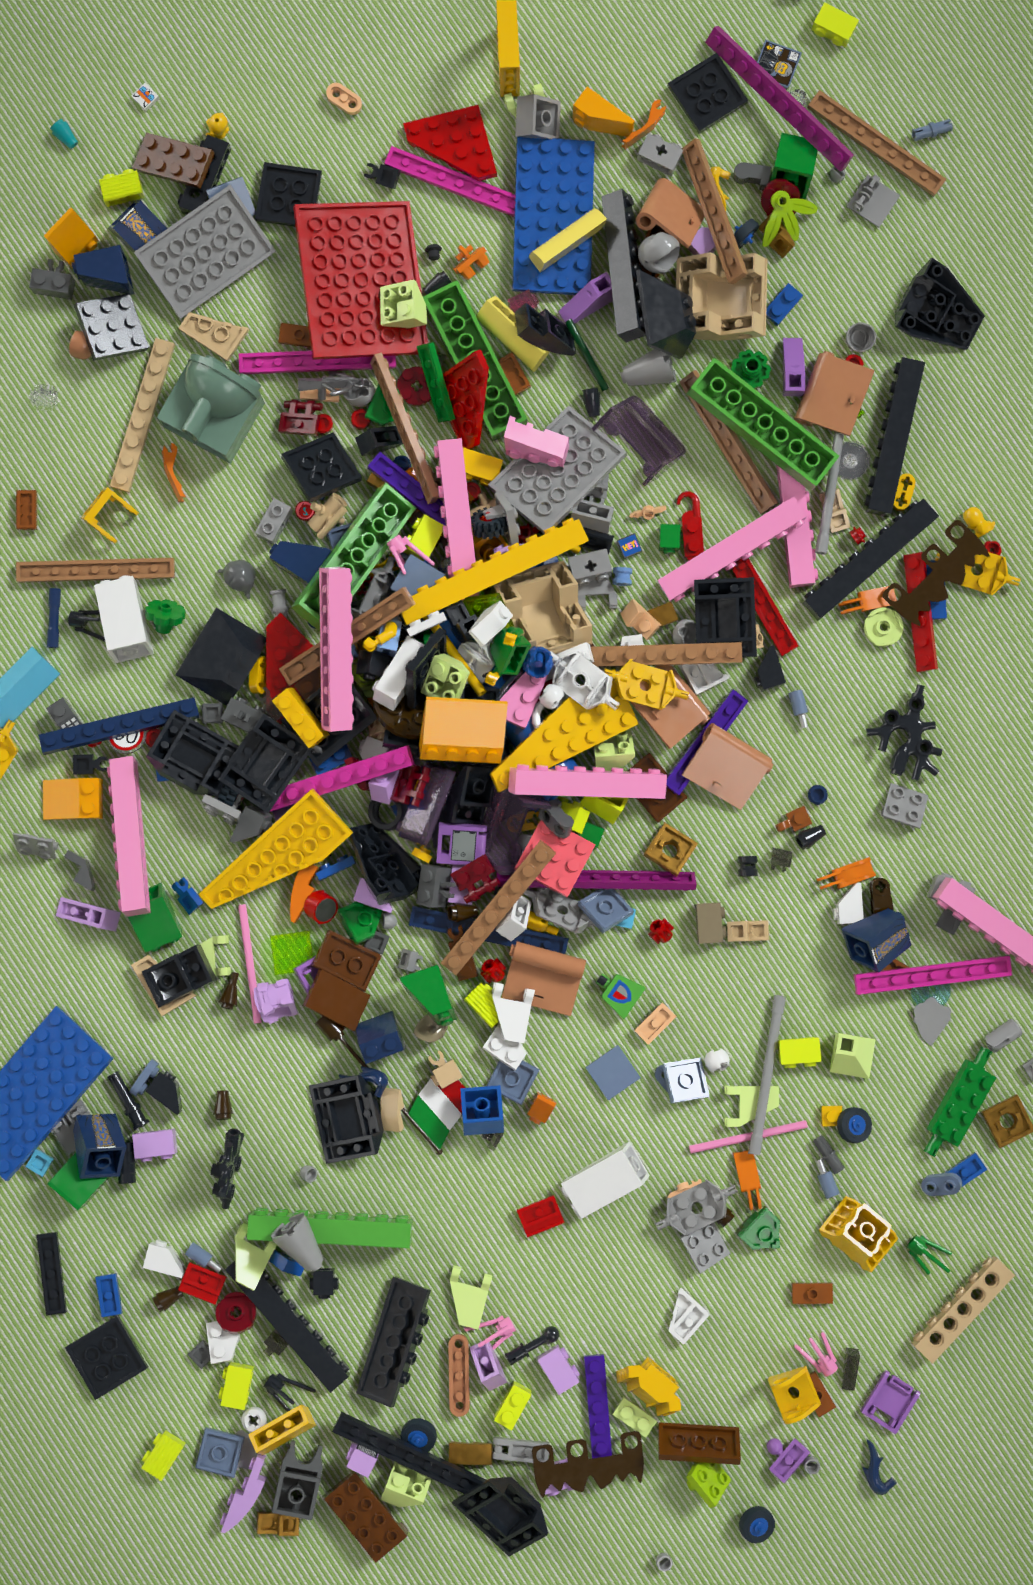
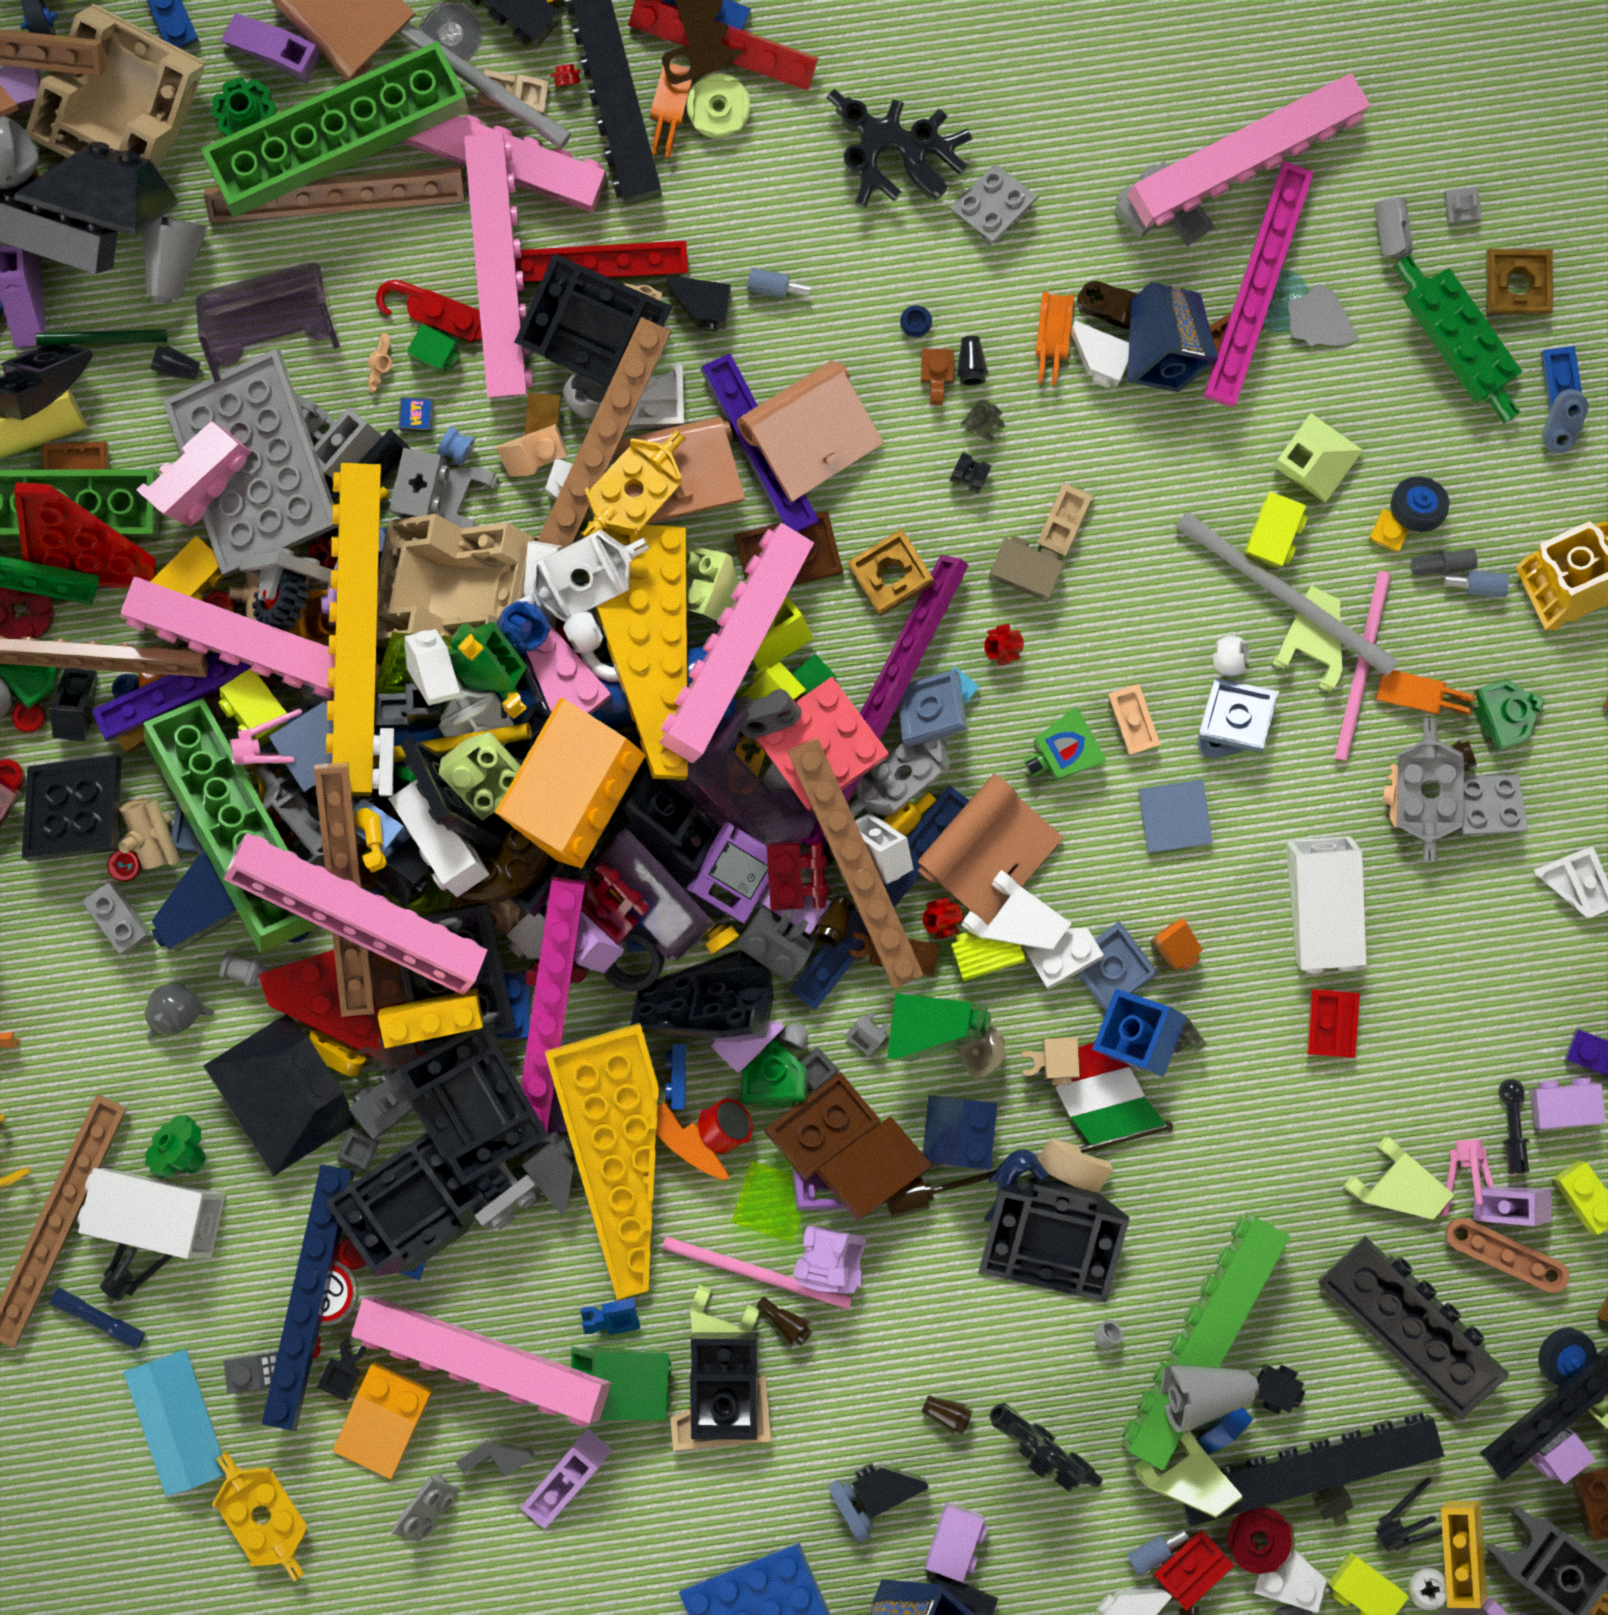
camera: 65 degrees left, 0 degrees up
black pin [107,1071,150,1131] -> none

